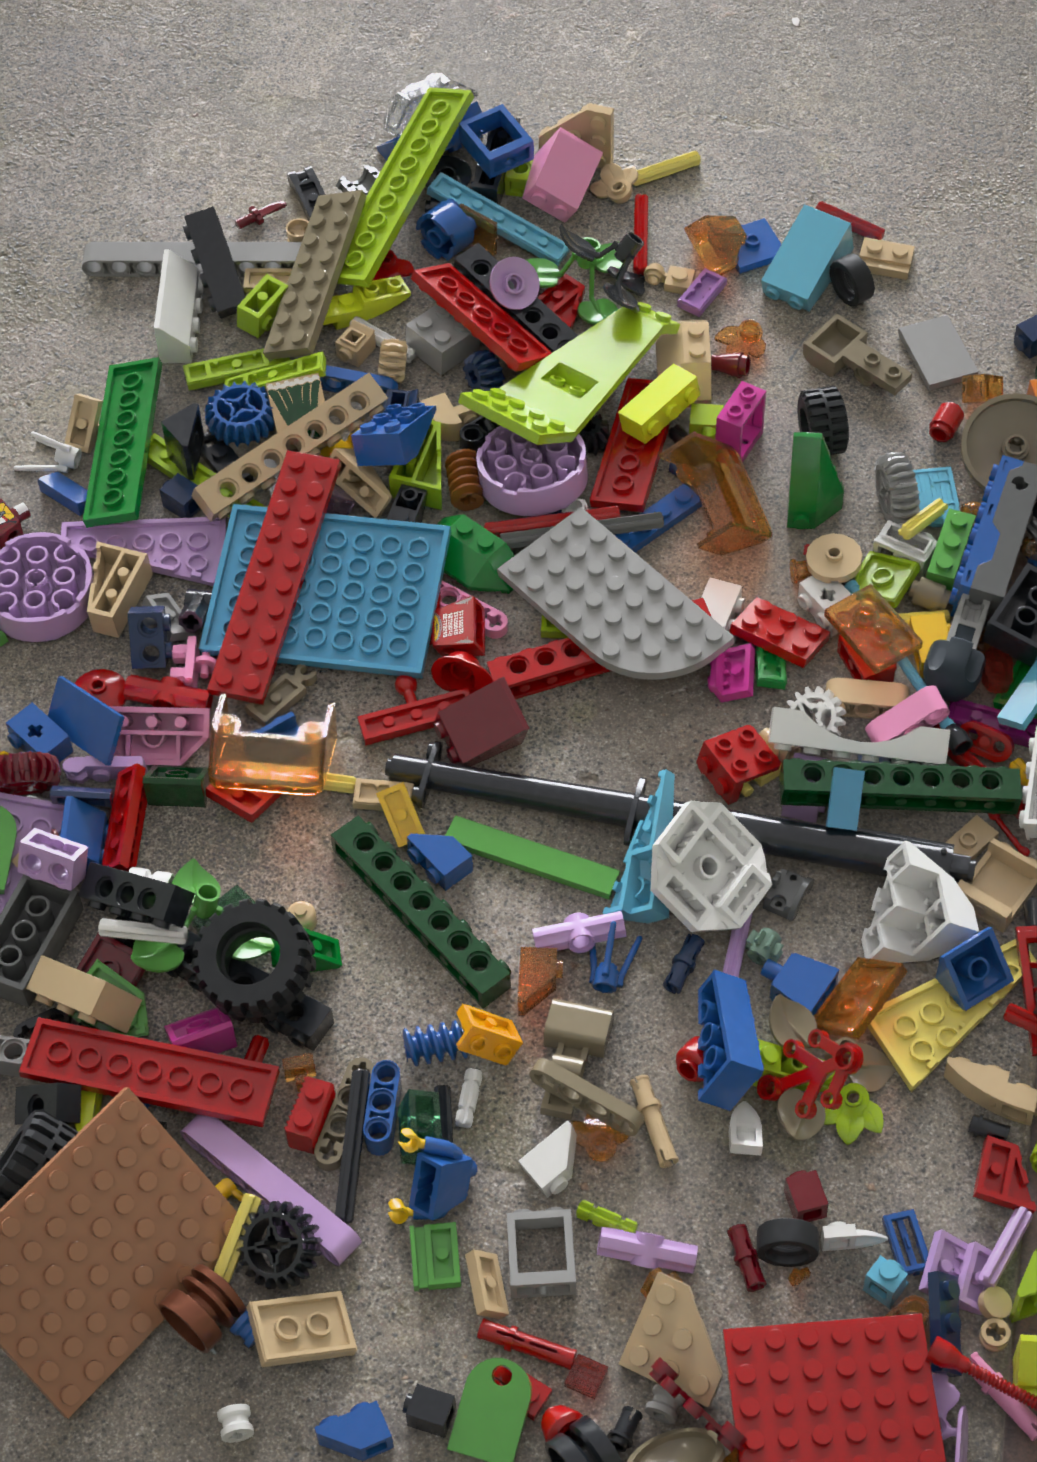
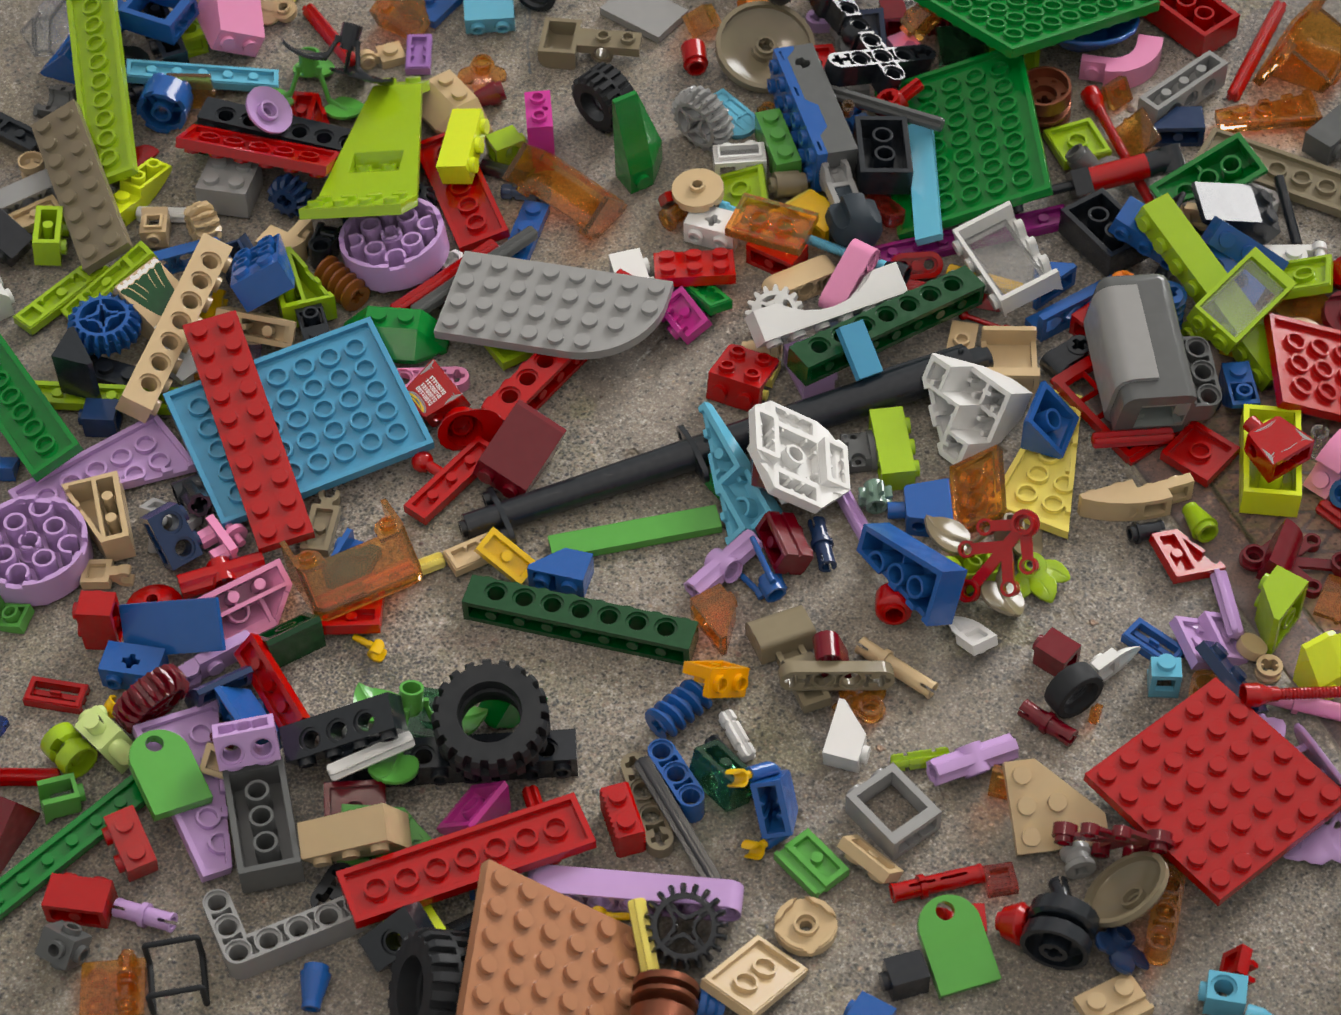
camera: 35 degrees left, 5 degrees down
clear orange tile [282,1053,317,1092] -> none
light yellow axle [898,498,948,540] -> none
none -> red brick [72,590,123,650]
none -> tan plate [80,559,135,589]
none -> yellow hand [352,634,387,663]
none -> dark red brick [755,511,814,575]
none -> tan plate [774,896,837,957]
none -> dark red beam [812,630,852,678]
none -> lime brick [868,406,920,491]

